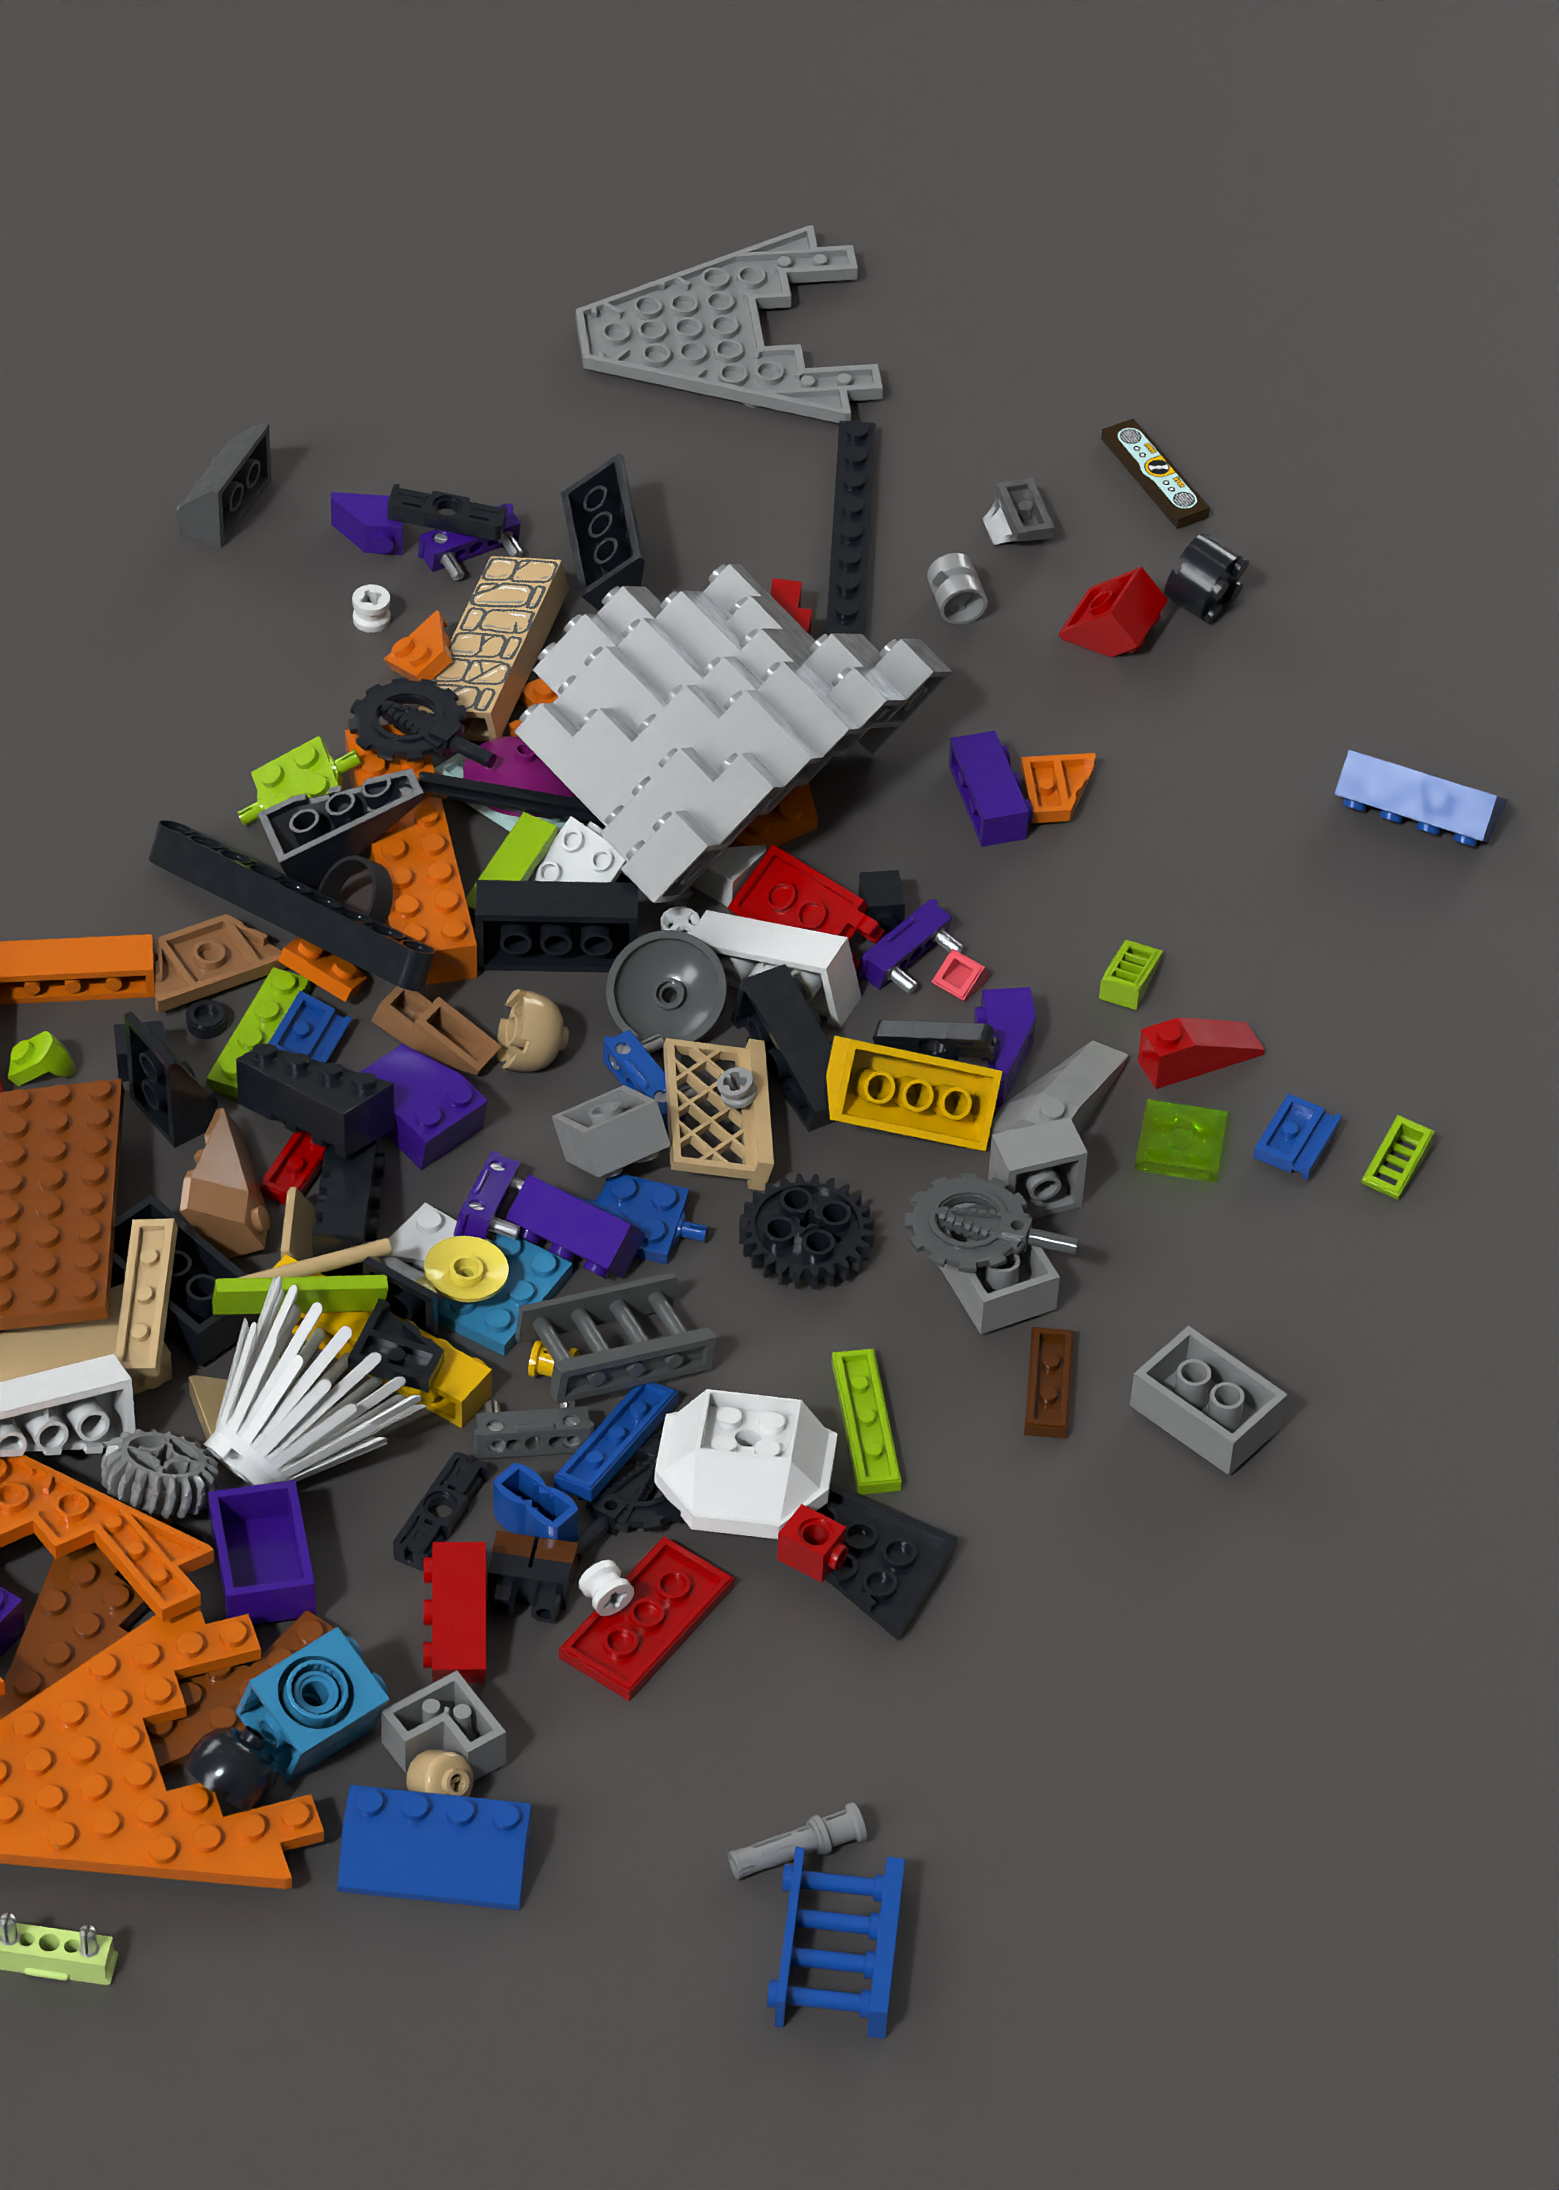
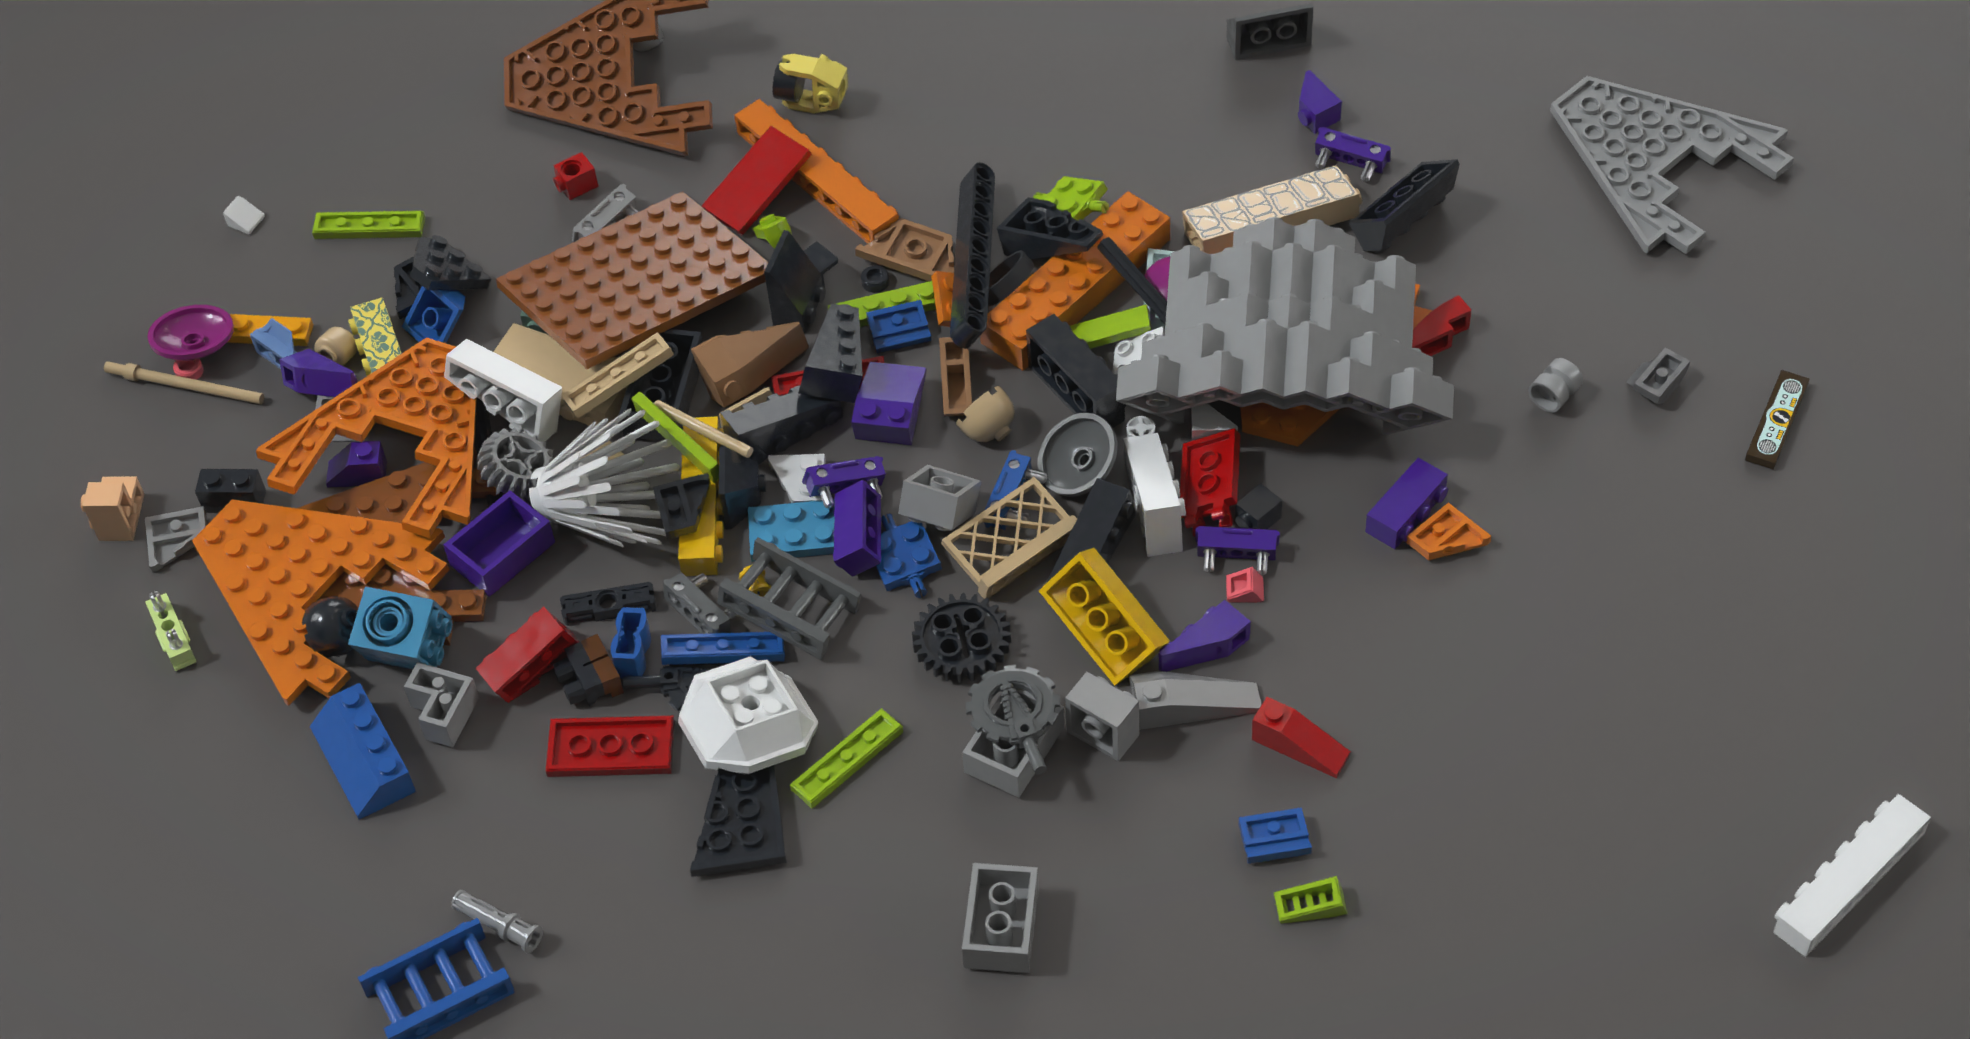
camera: 60 degrees right, 5 degrees up
black bar [348,678,497,768] -> none
white wheel [352,584,391,633] -> none
orange wing [384,610,452,682] -> none
black piece [387,484,507,541] -> none
tan head [406,1749,474,1797] -> none
light yellow dish [424,1236,509,1302] -> none
white wheel [579,1560,634,1616] -> none
light grey bush [717,1067,757,1109] -> none
red brick [777,1504,849,1583] -> none
black plate [826,421,876,636] -> none
black piece [872,1020,1001,1062] -> none
reddish brown tile [1024,1327,1074,1439] -> none
red slope [1058,566,1169,657] -> none
lime slope [1099,939,1163,1010] -> none
clear neon green plate [1135,1099,1228,1183] -> none
black brick [1164,533,1250,625] -> none
slope [1335,750,1507,847] -> none

